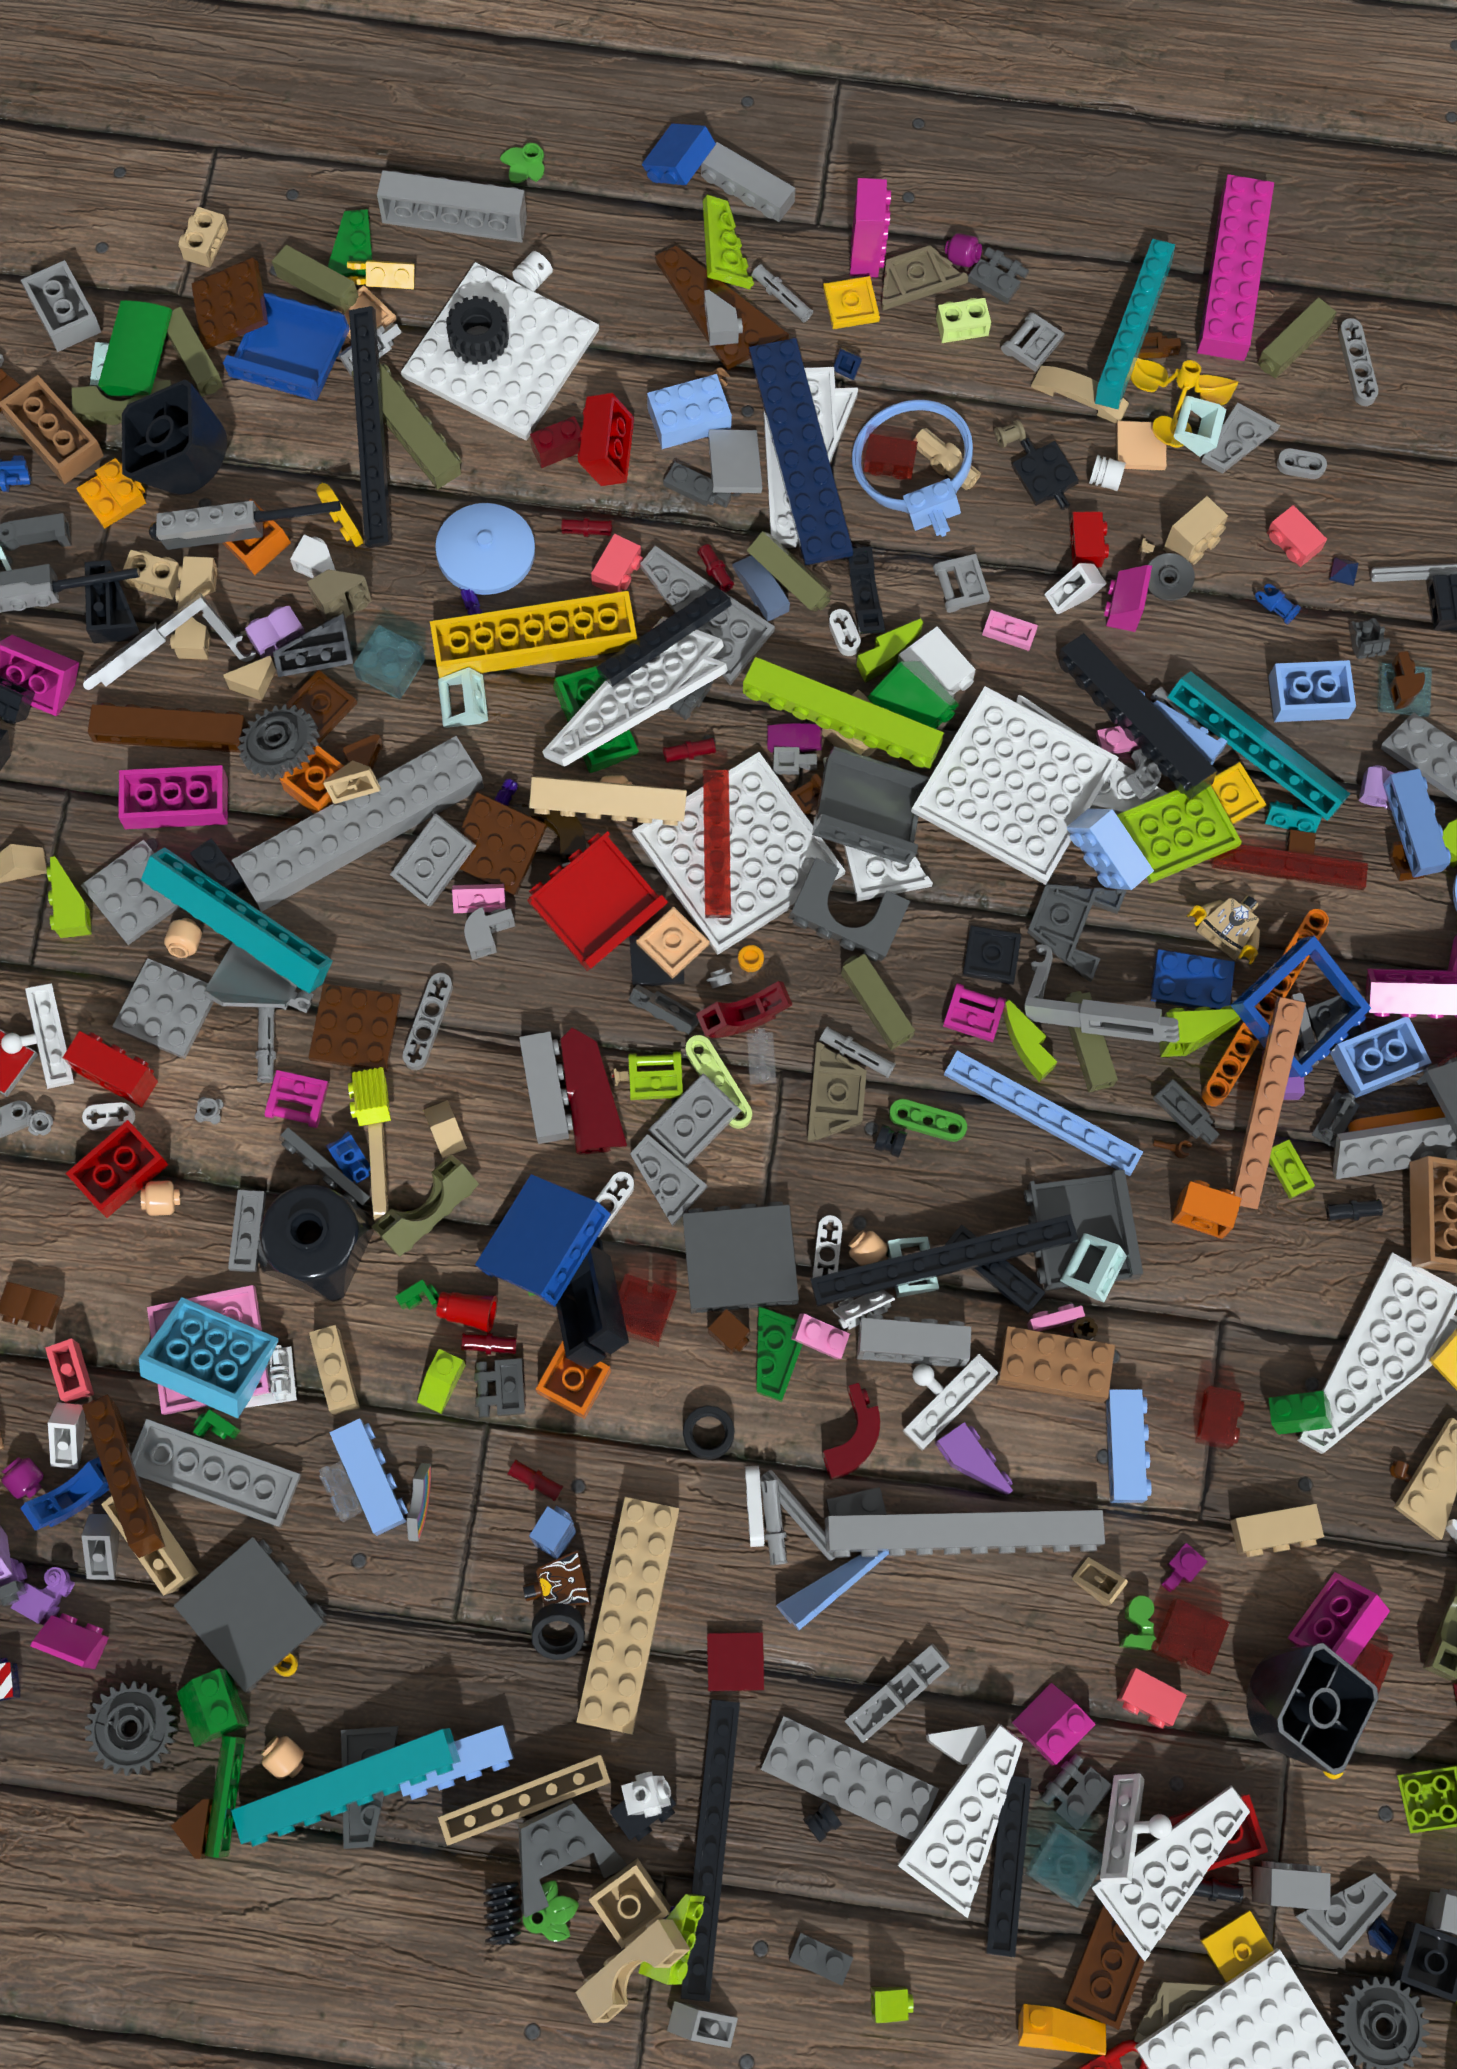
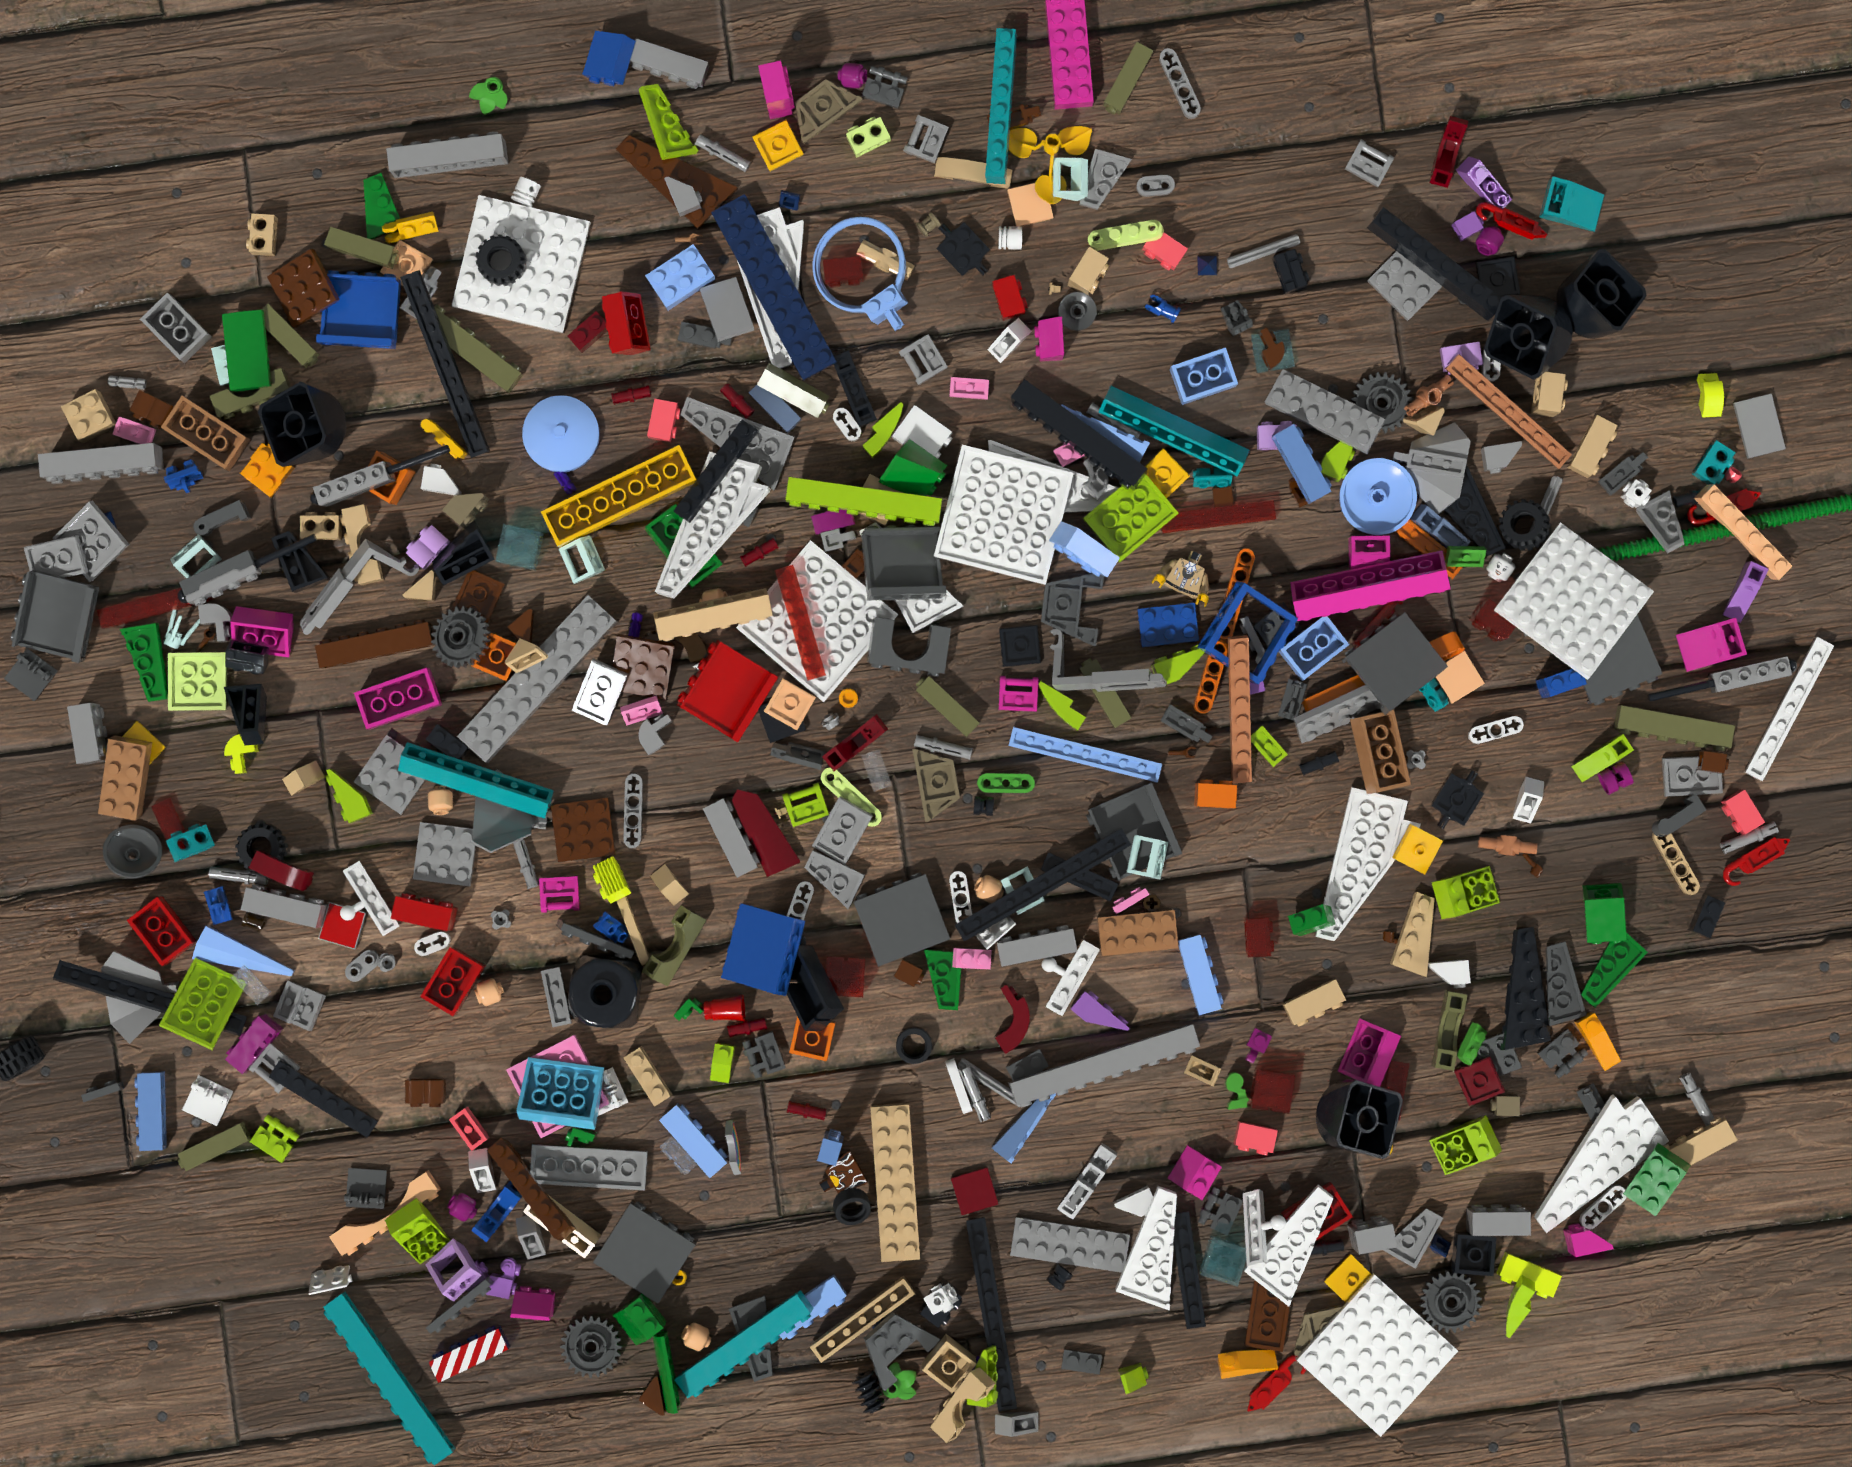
camera: 15 degrees left, 15 degrees up
none -> yellowish green plate [1088,220,1164,251]

